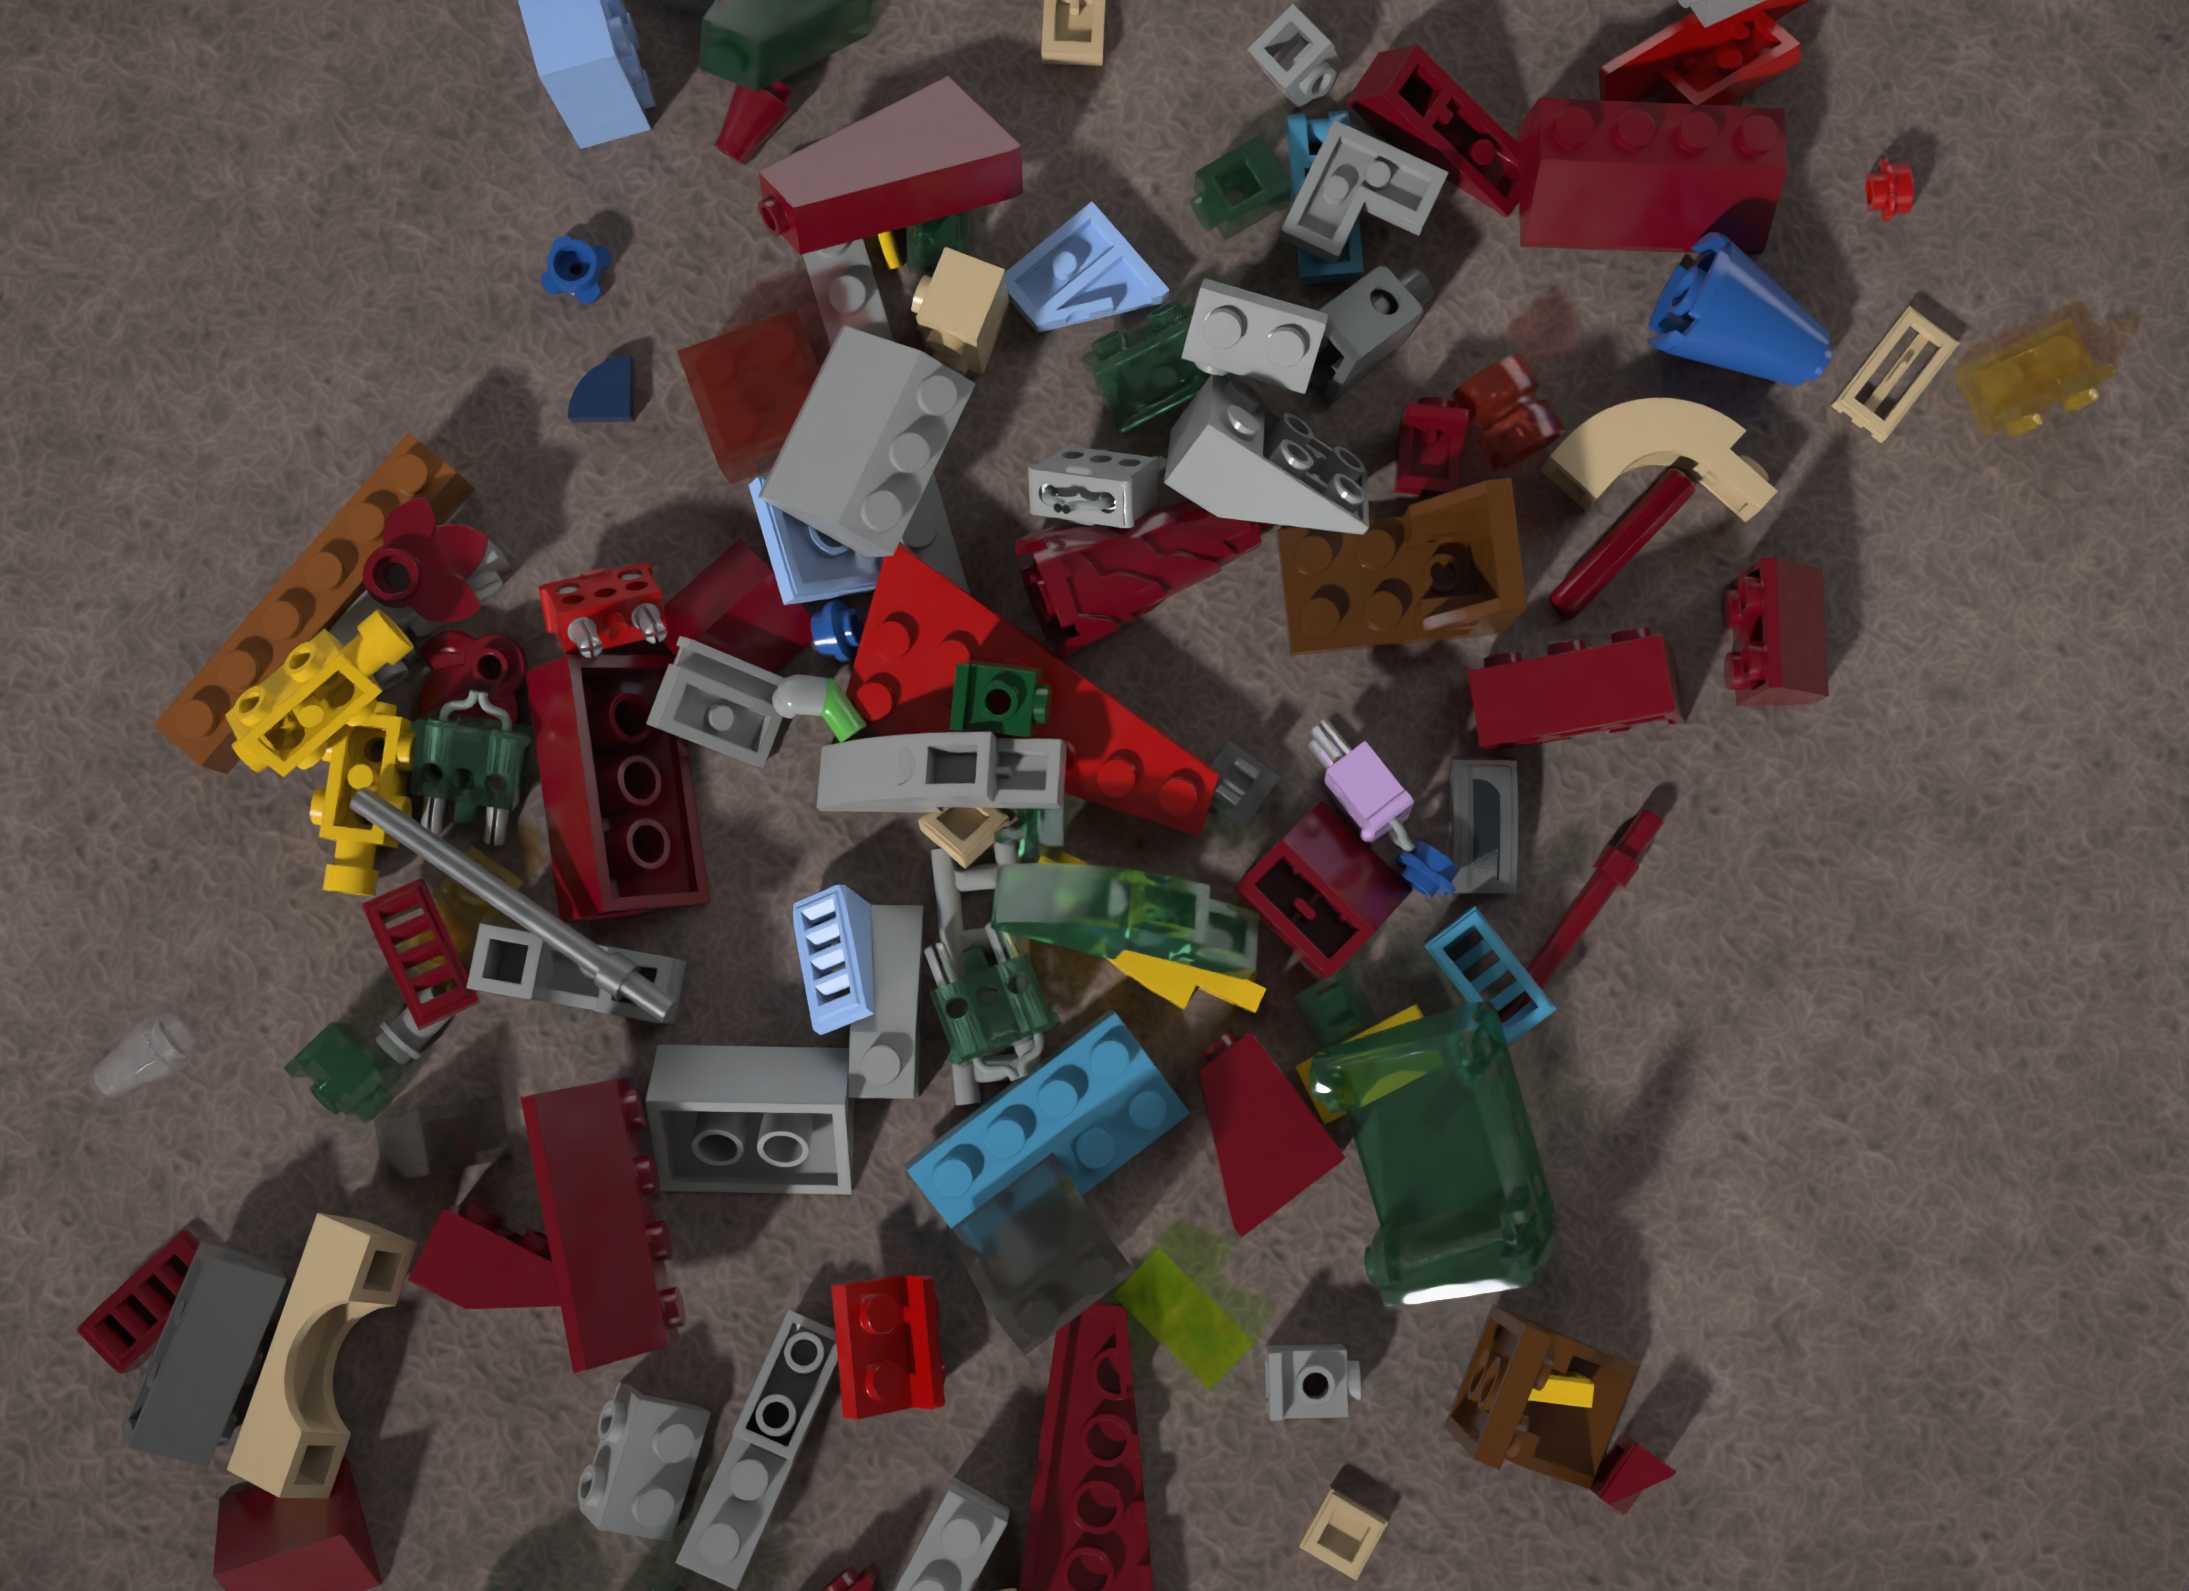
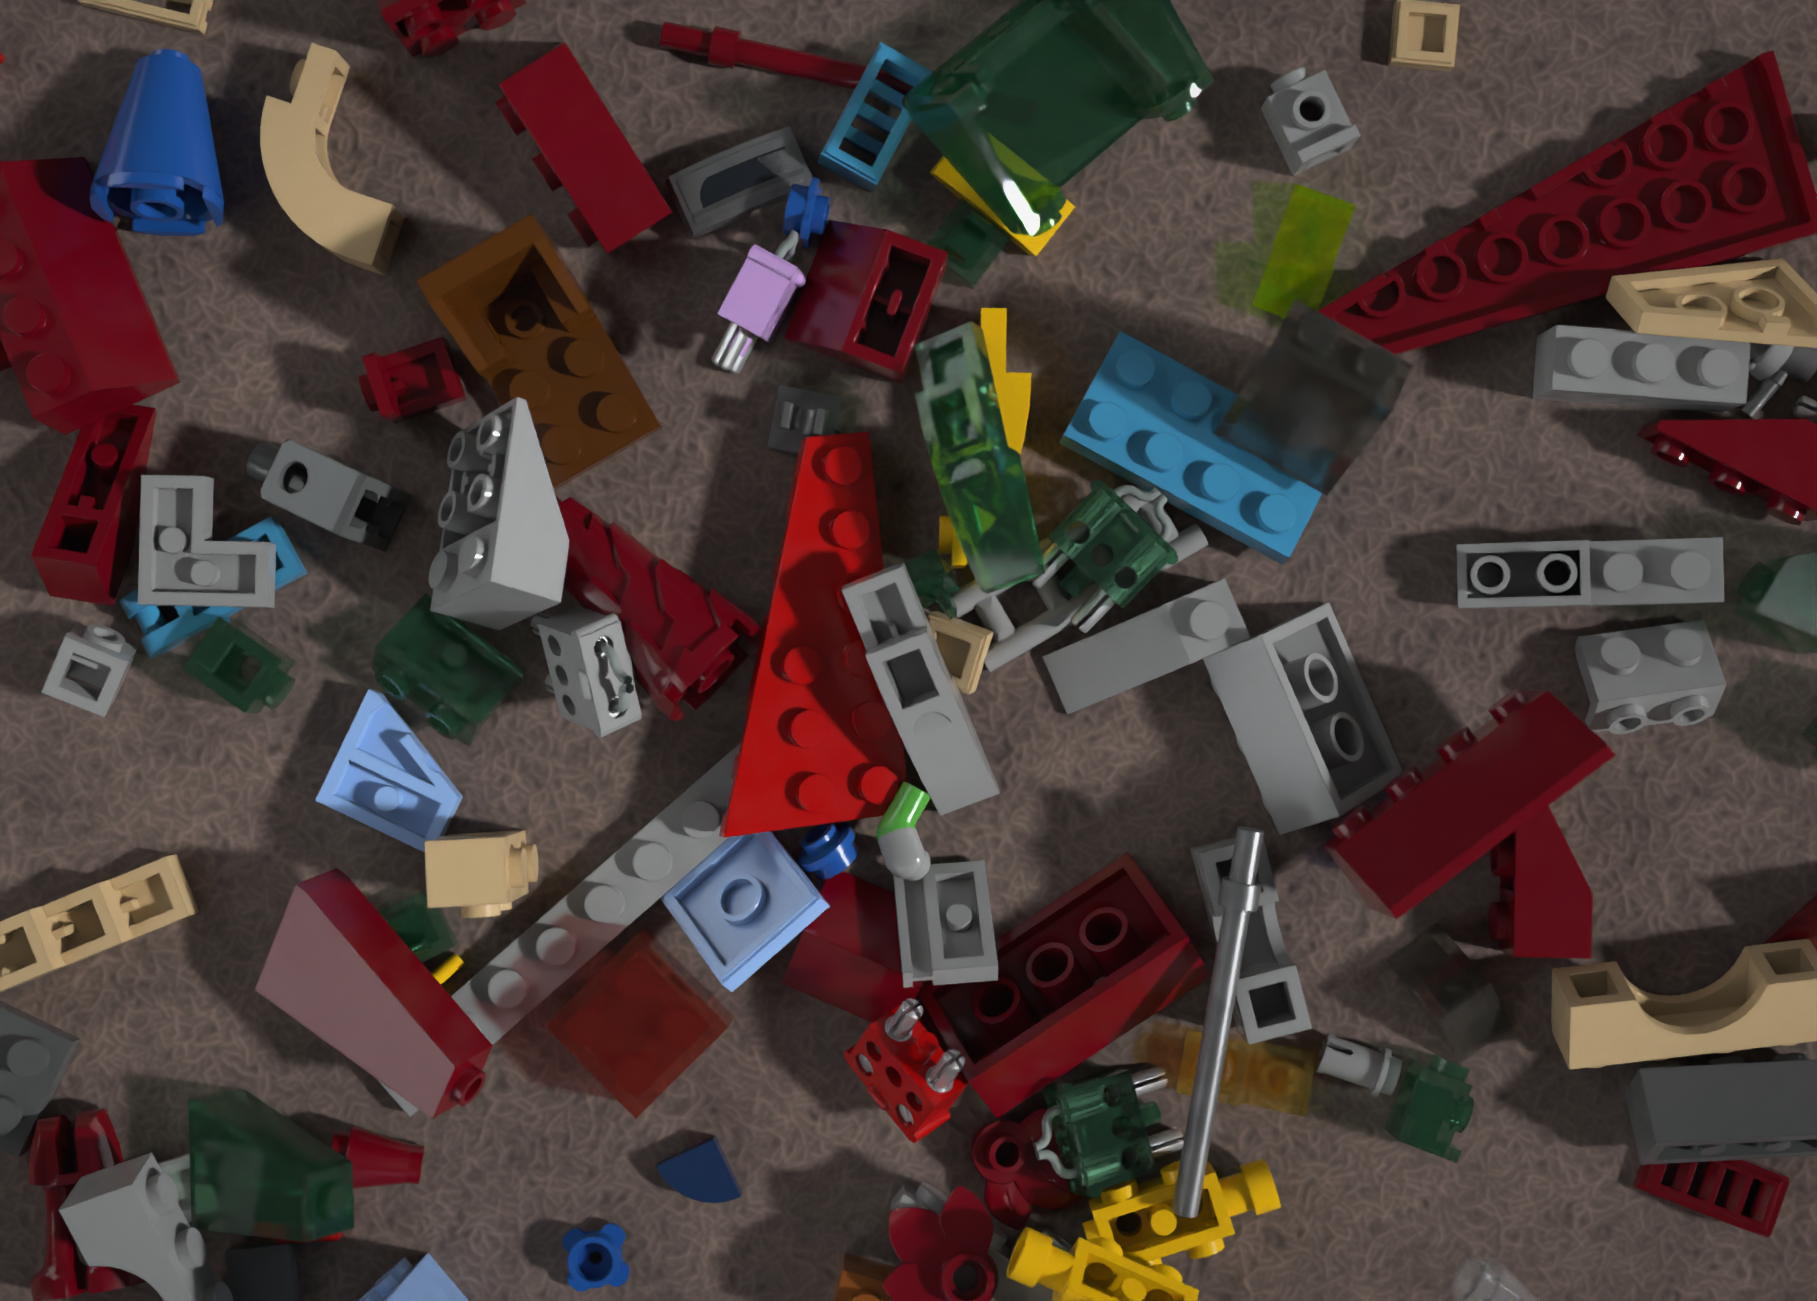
camera: 110 degrees left, 5 degrees up
dark red slope [361,879,480,1031] -> none
light grey slope [758,326,975,558] -> none
light blue slope [793,885,874,1035] -> none
red bracket [831,1274,946,1420] -> none
dark green brick [950,659,1052,737] -> none
light grey bracket [1181,278,1329,394] -> none
dark red slope [1196,1029,1346,1238] -> none
clear red wheel [1451,353,1567,472] -> none
dark red axle [1549,468,1696,620] -> none

